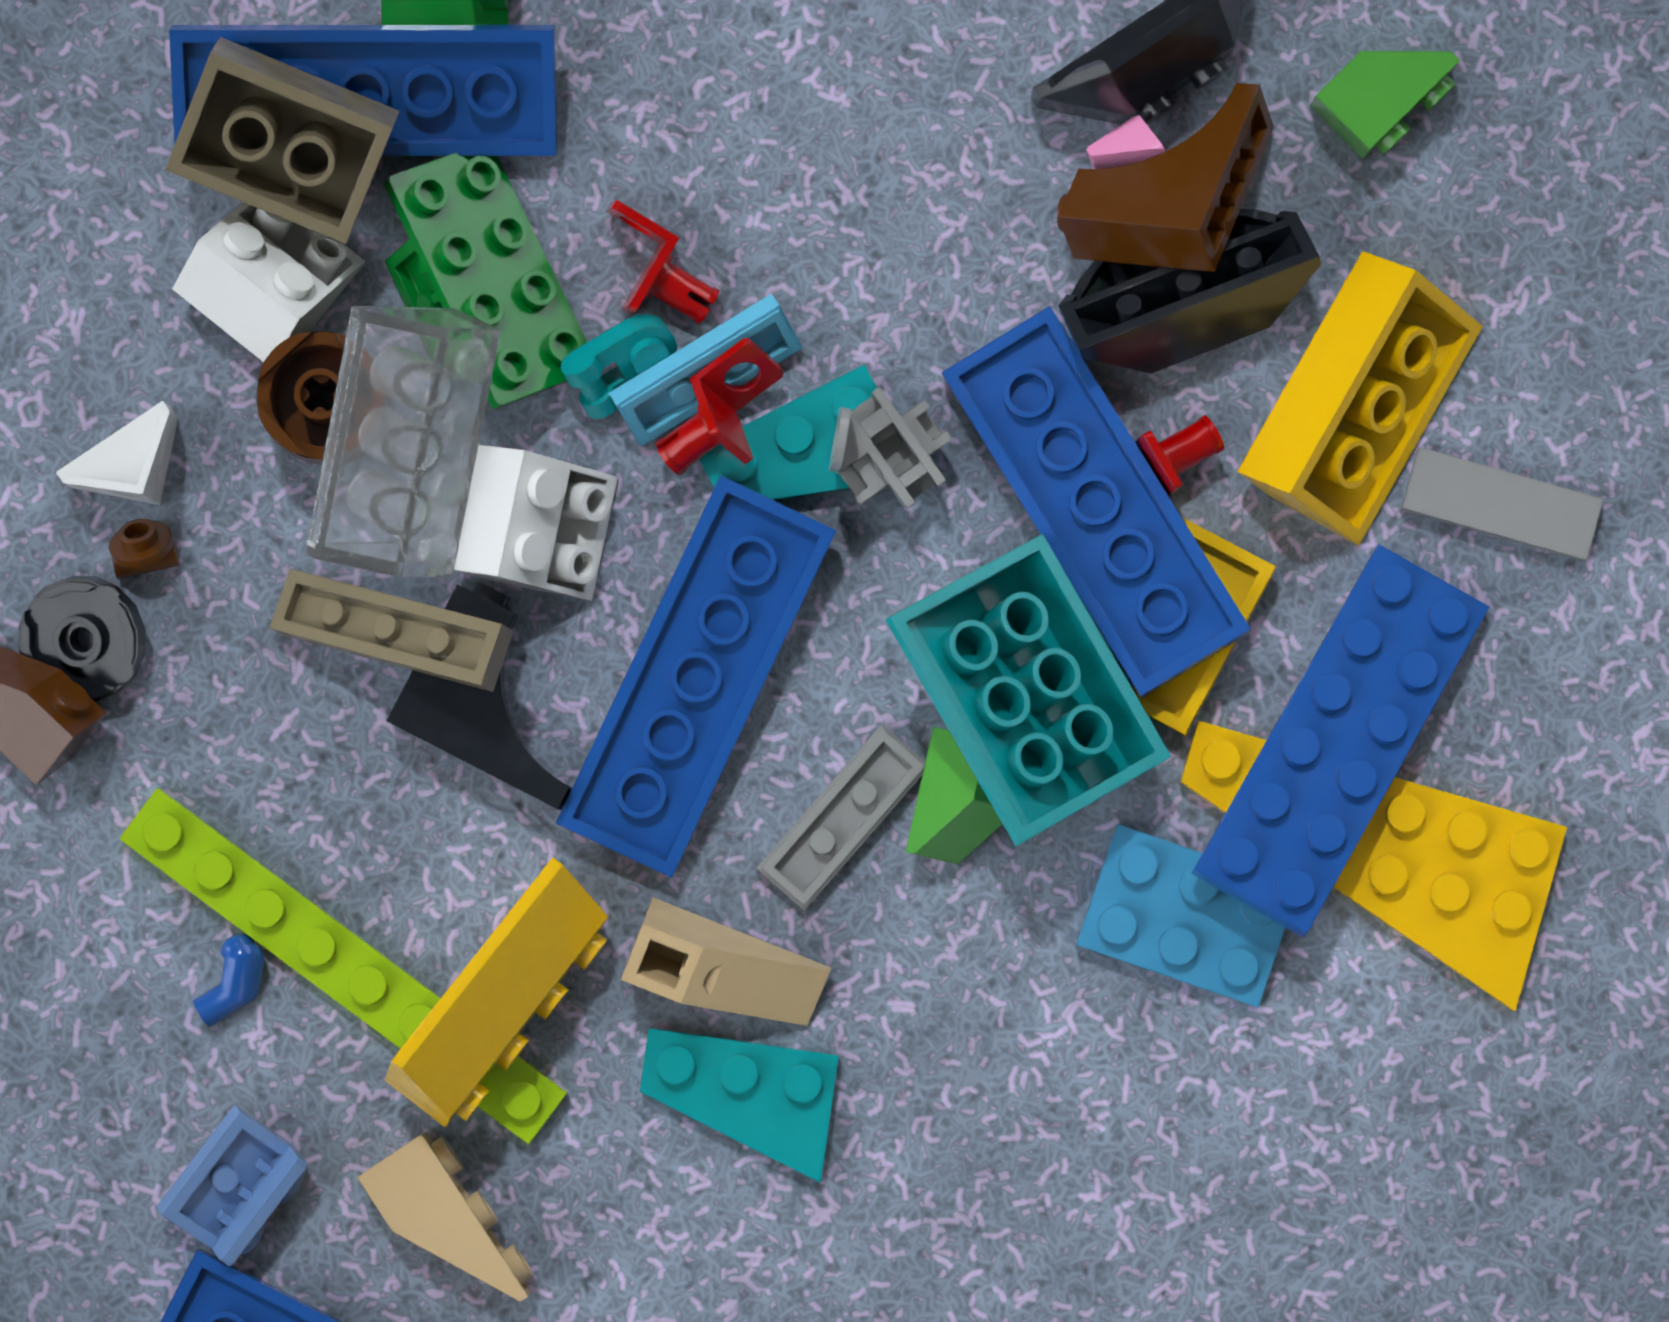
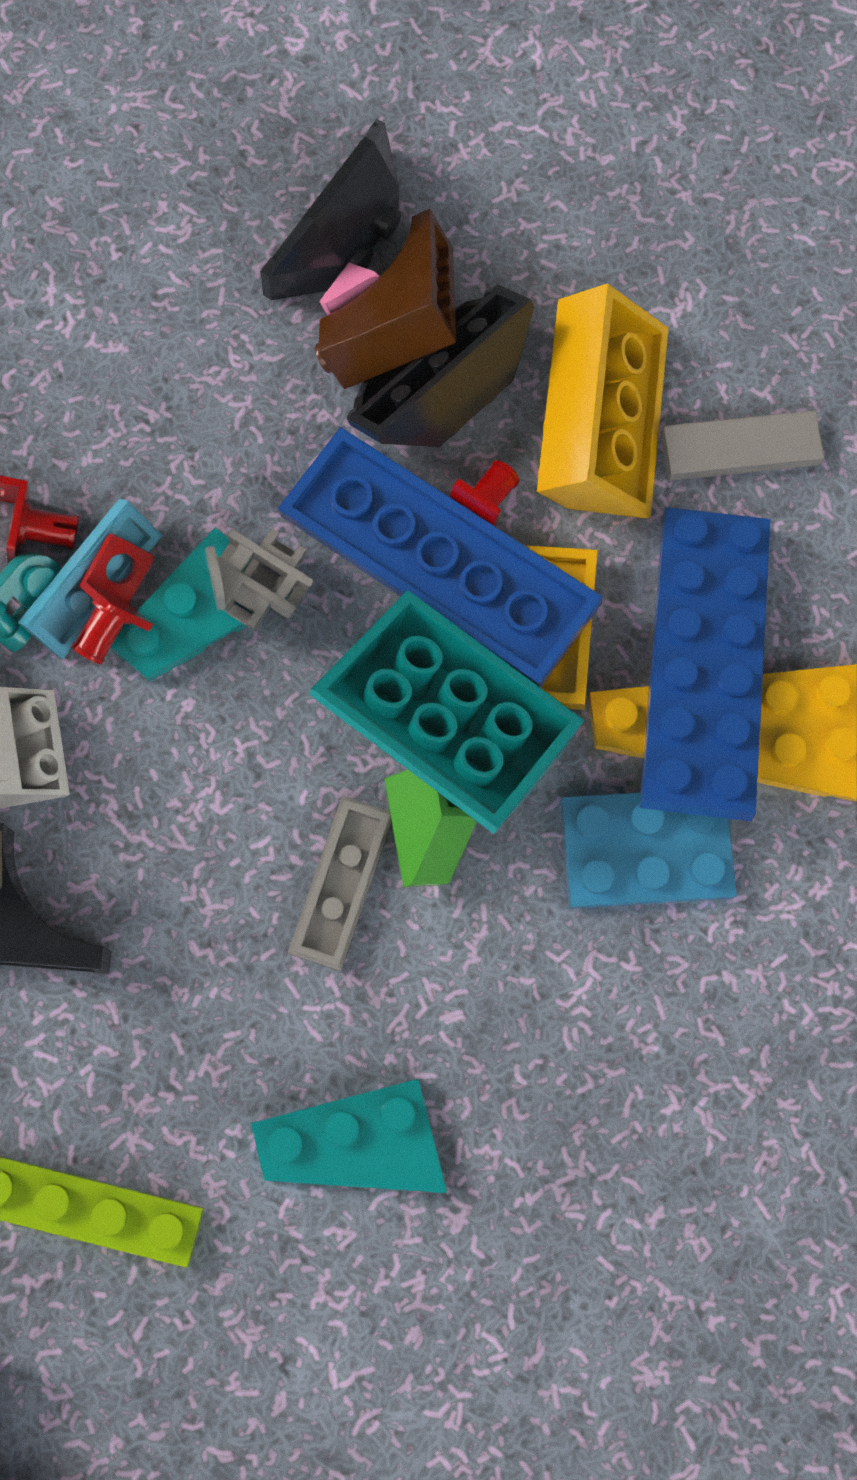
camera: 30 degrees left, 10 degrees down
tan slope [357,1132,534,1302] -> none
yellow slope [384,857,608,1128] -> none
blue plate [556,475,837,878] -> none
tan slope [621,897,831,1026] -> none
bright green slope [1310,51,1460,159] -> none

